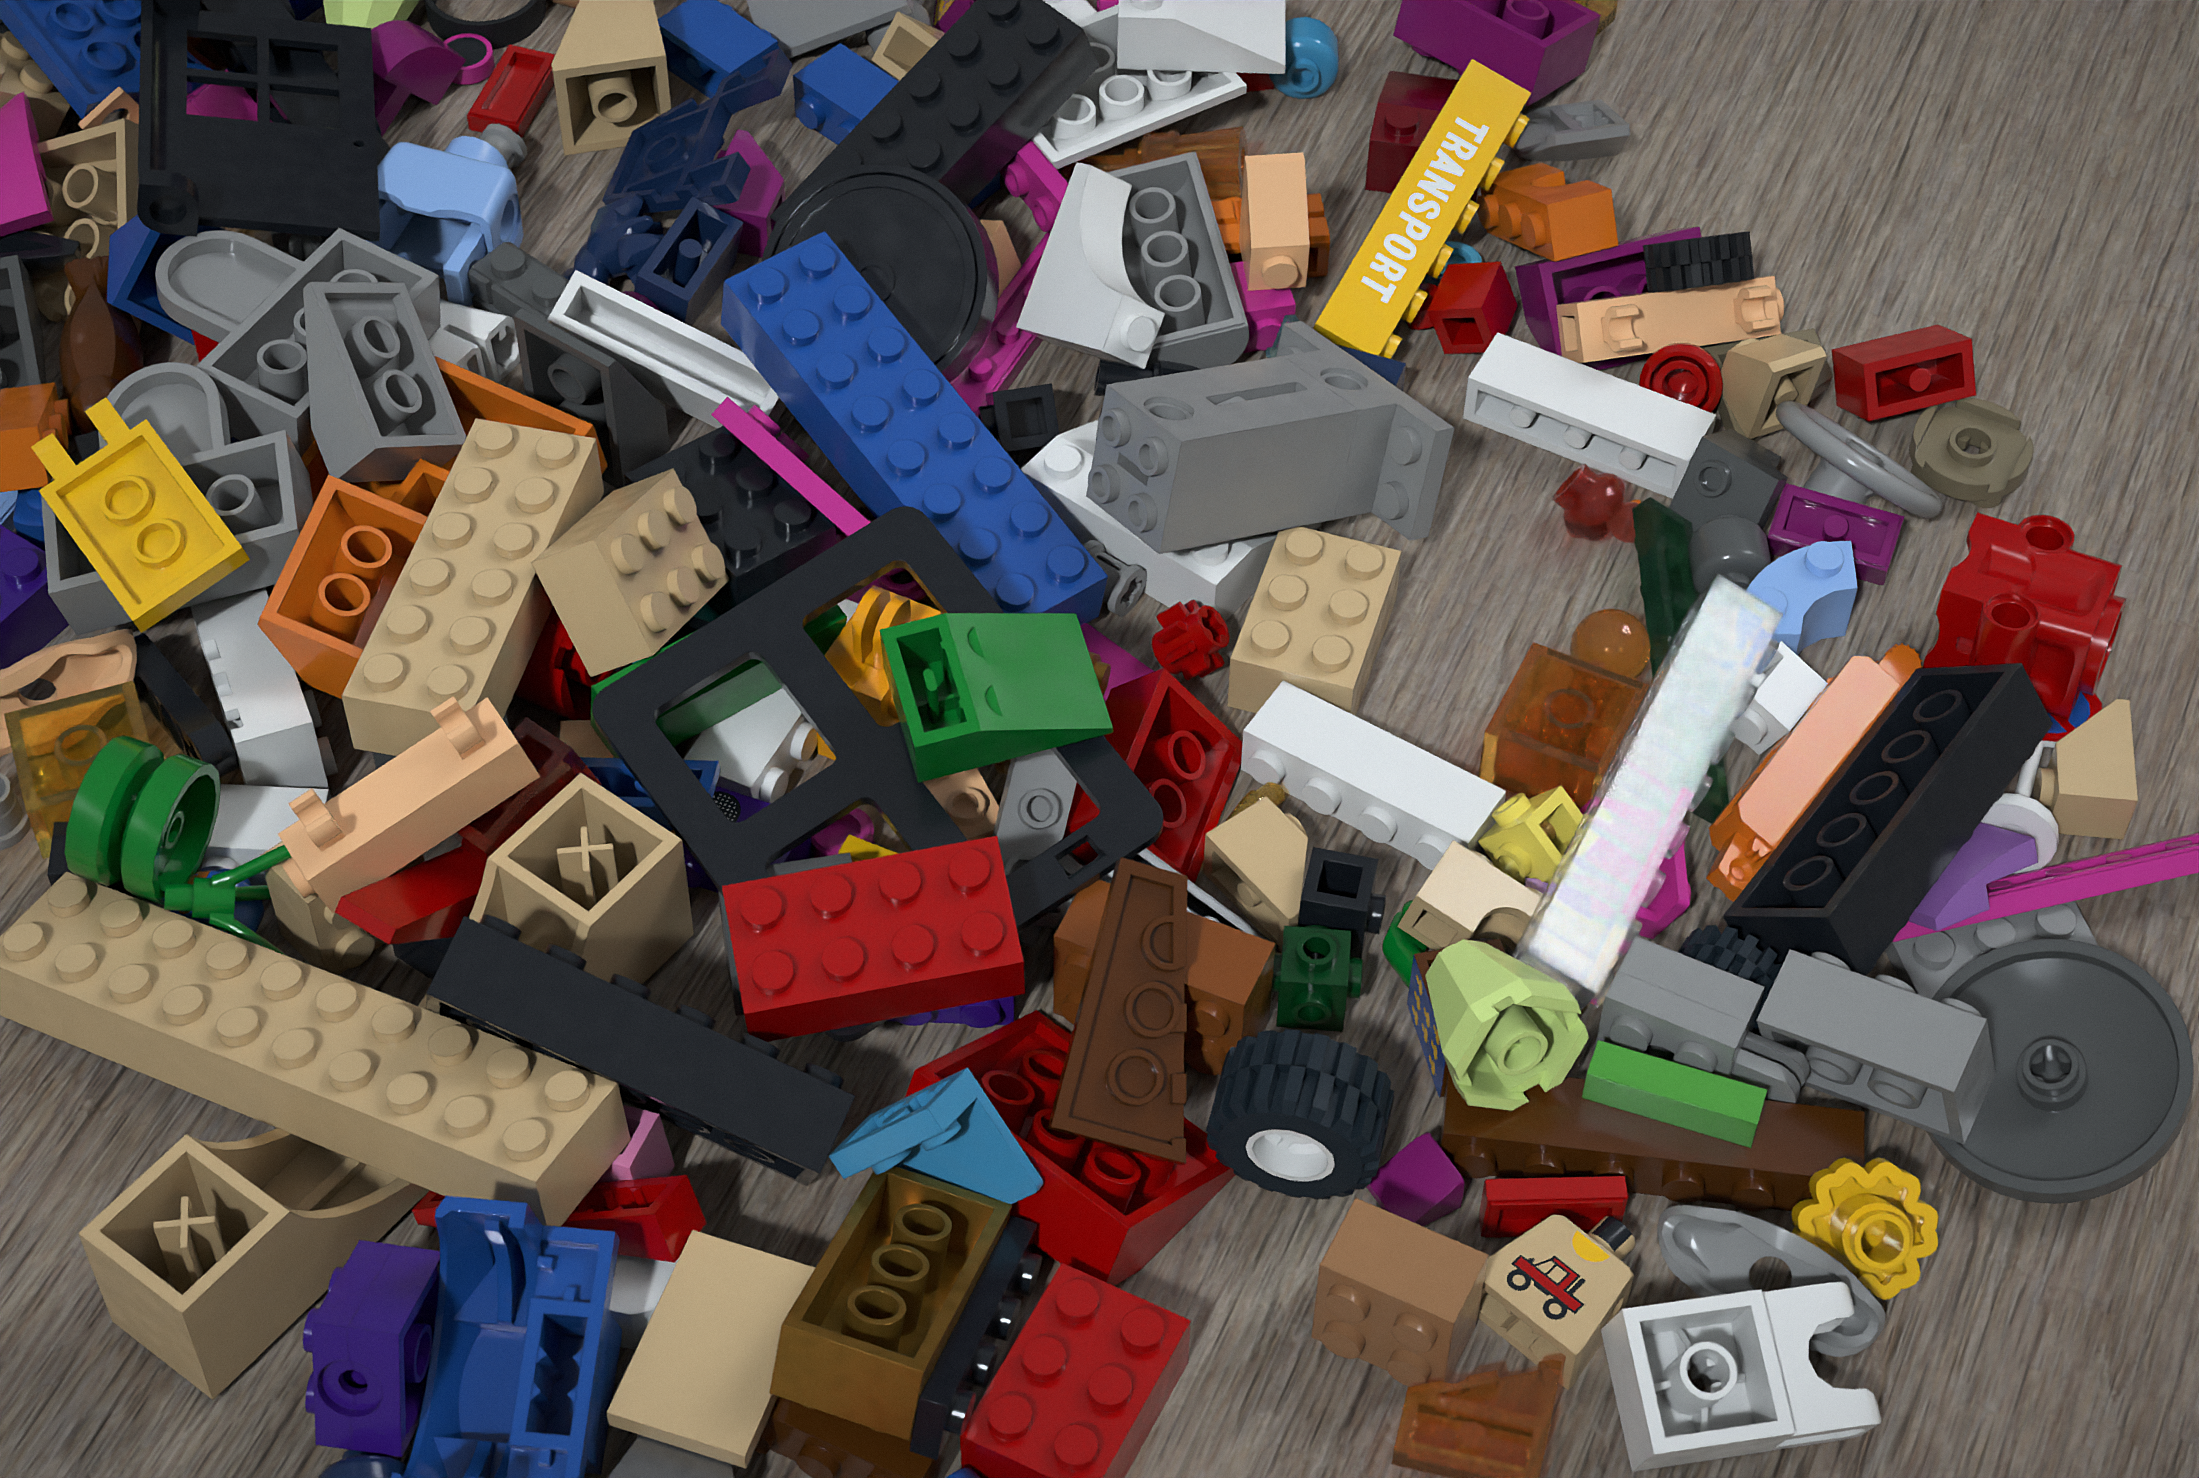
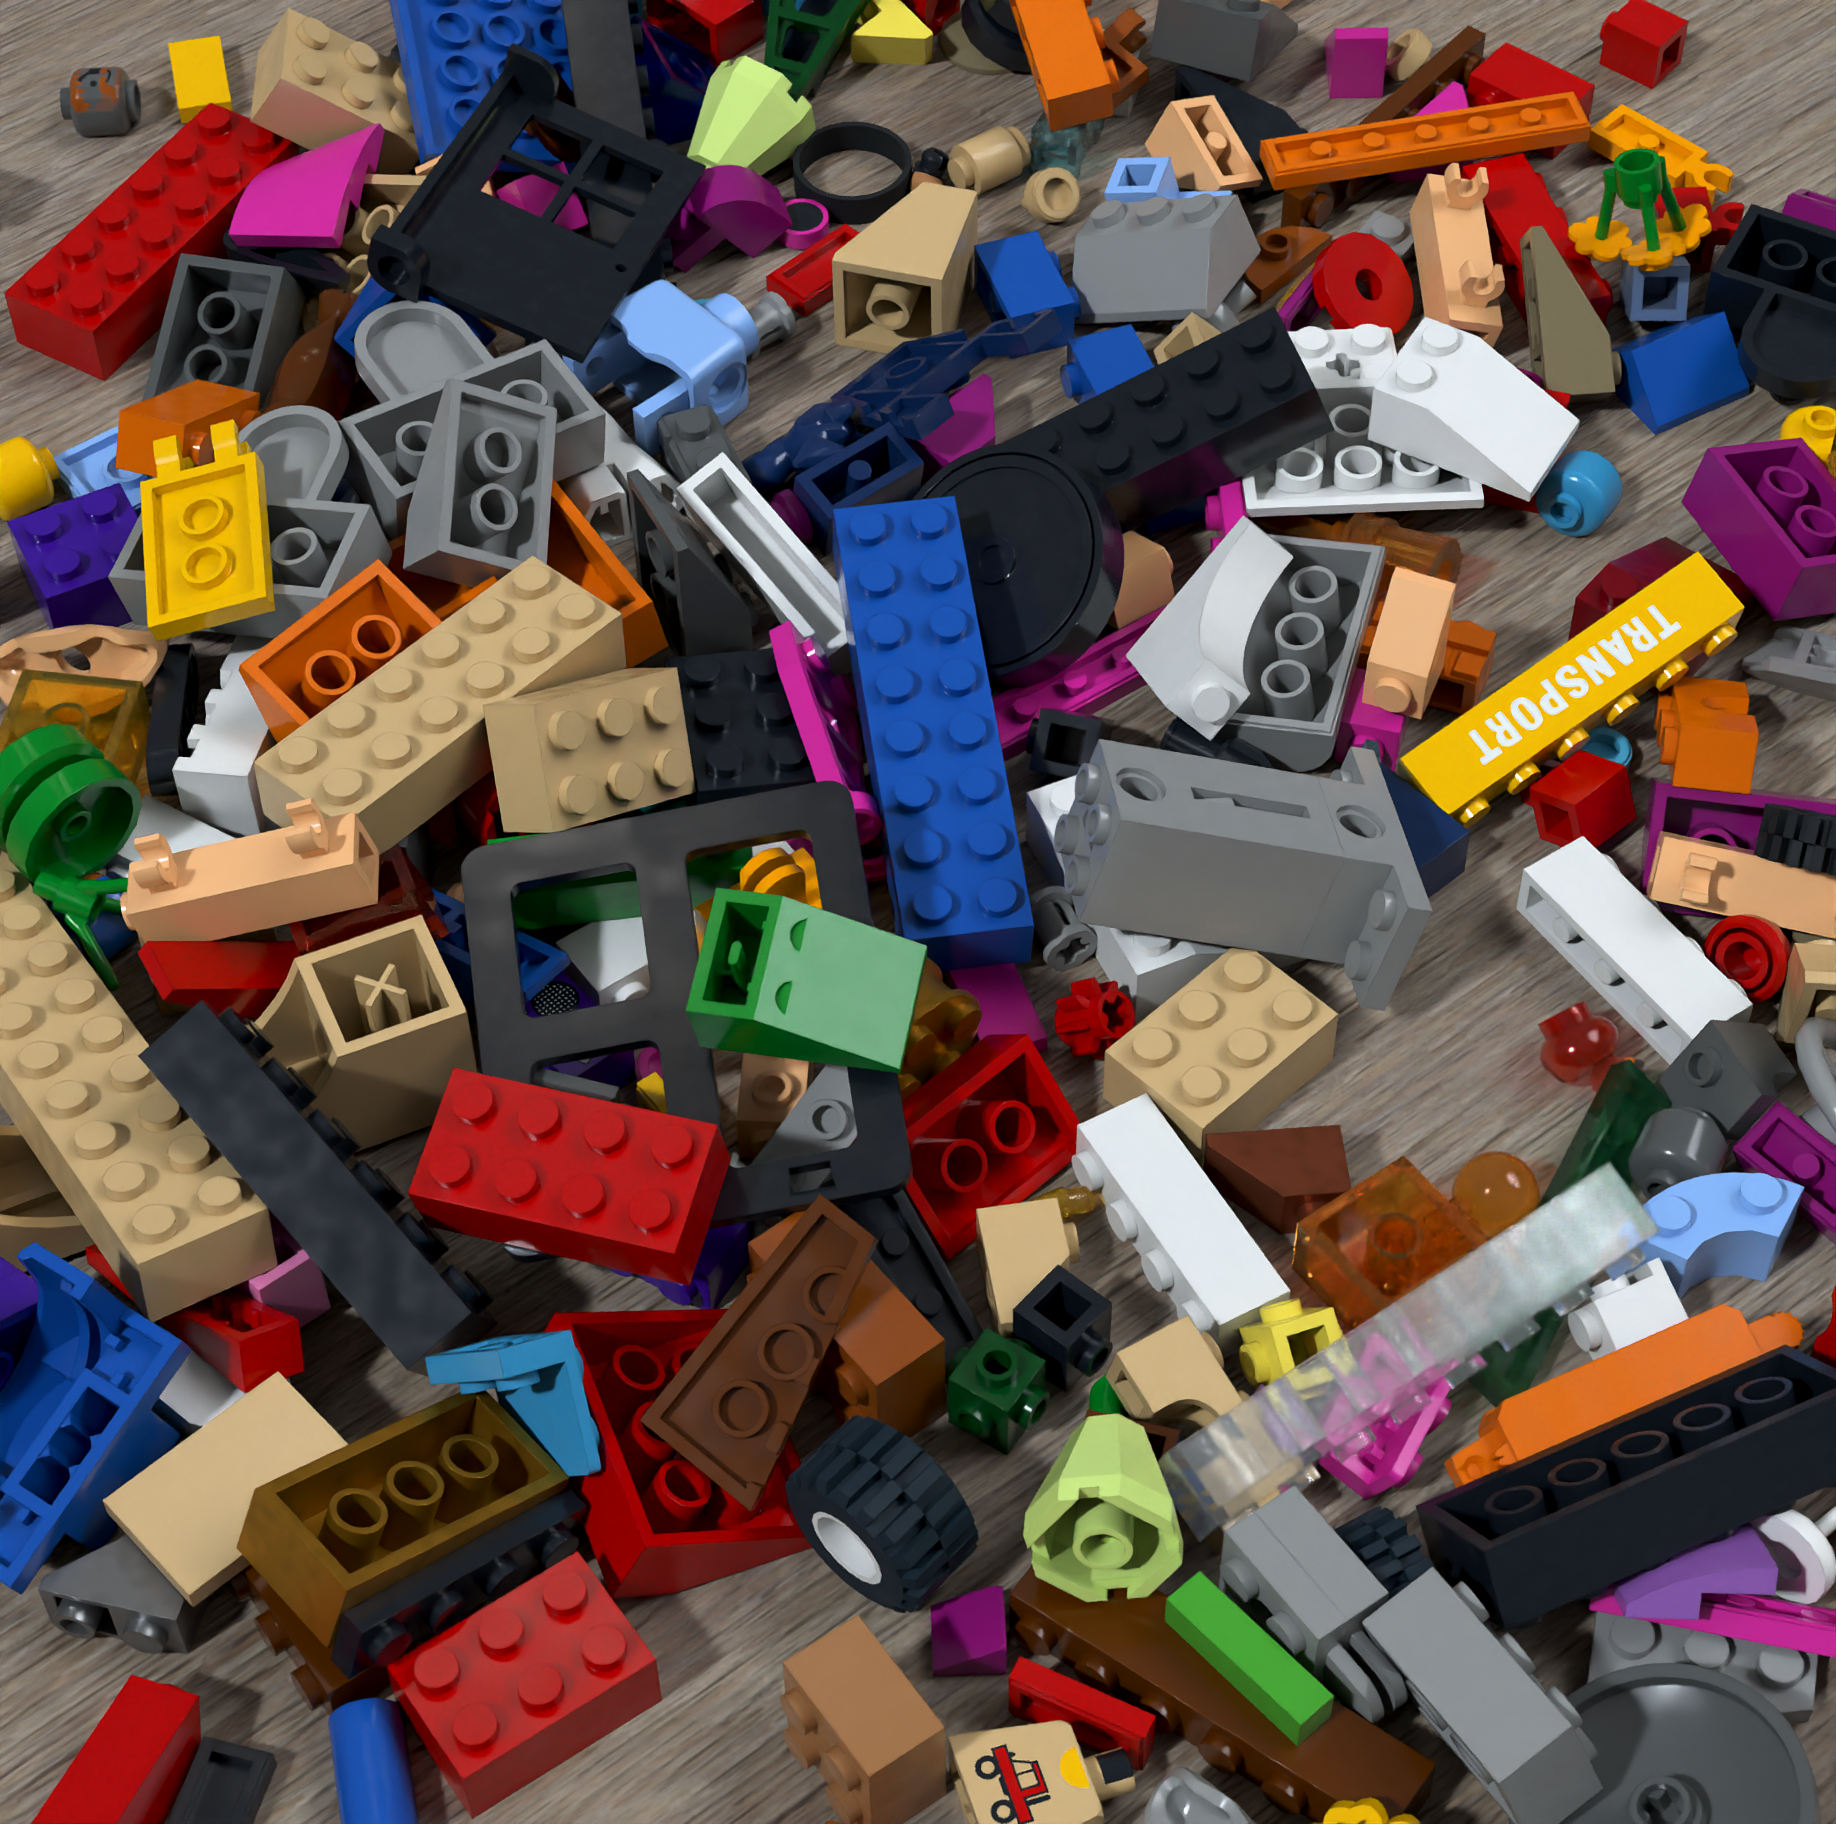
camera: 30 degrees right, 0 degrees up
none -> copper slope [1203,1125,1352,1236]

